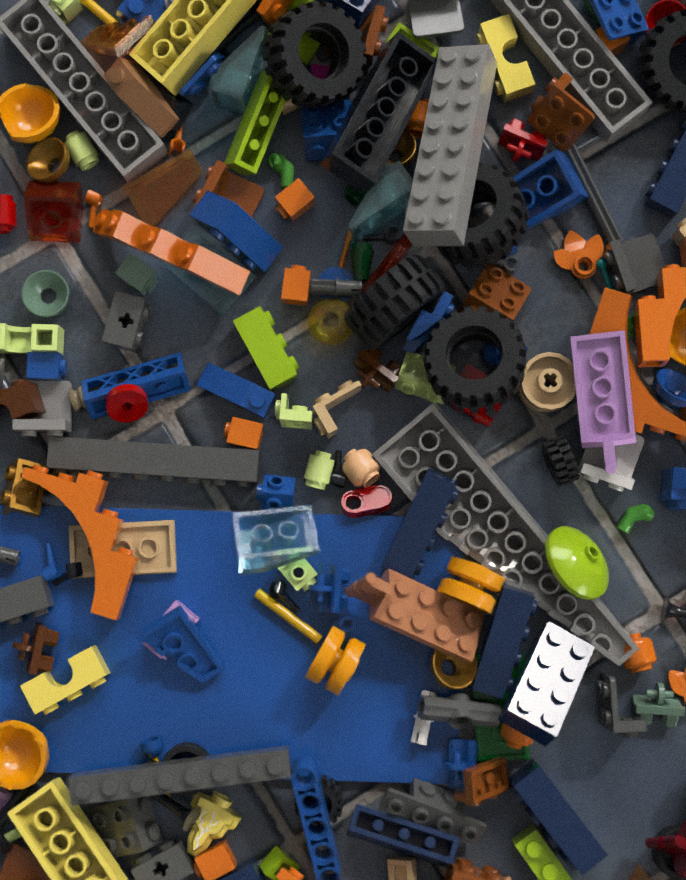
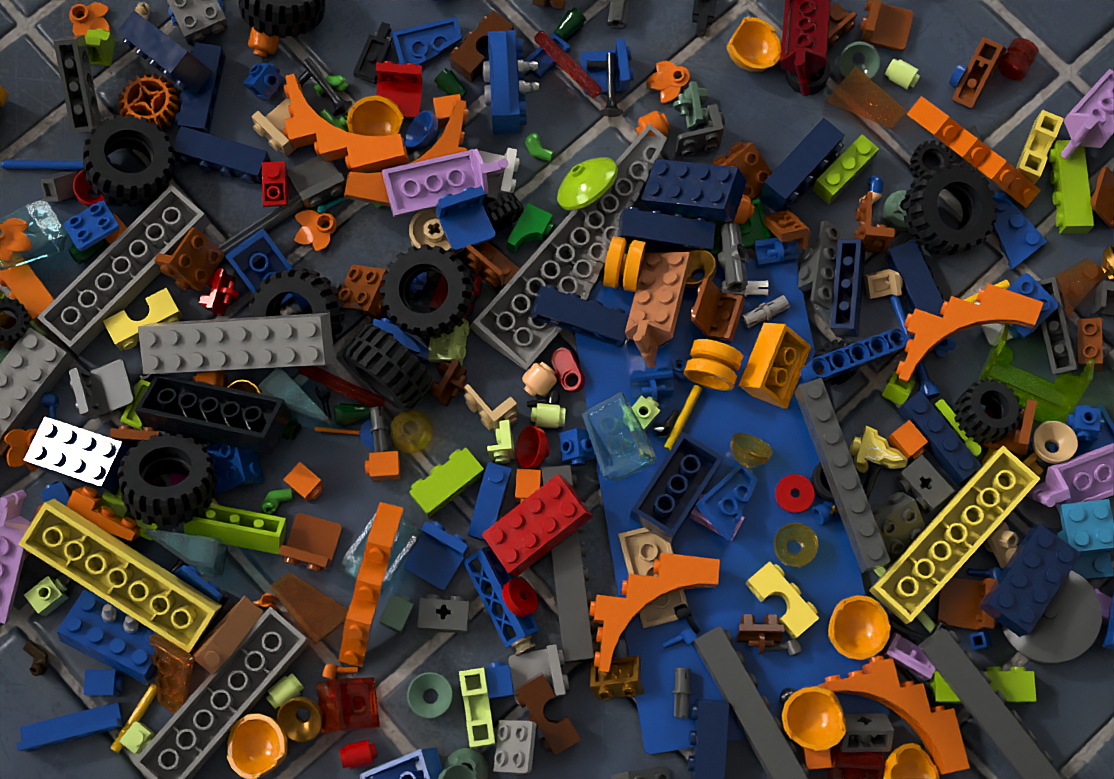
camera: 105 degrees left, 10 degrees down
blue wedge [189,190,283,272] -> none
none -> red slope [262,161,289,207]
none -> blue bracket [404,521,469,590]
none -> blue bracket [435,186,495,251]
none -> dark orange bracket [466,241,520,290]
none -> red brick [481,474,594,576]
none -> green arch [507,203,555,254]
none -> red piece [516,425,550,469]
none -> dark blue brick [629,432,724,543]
none -> dark orange bracket [690,278,746,342]
none -> dark orange bracket [712,141,772,200]
none -> clear yellow piece [730,433,773,468]
none -> light orange slope [738,323,812,409]
none -> light grey pin [741,295,790,329]
none -> dark grey hand [766,640,802,656]
none -> clear yellow piece [773,522,818,567]
none -> red piece [775,474,815,514]

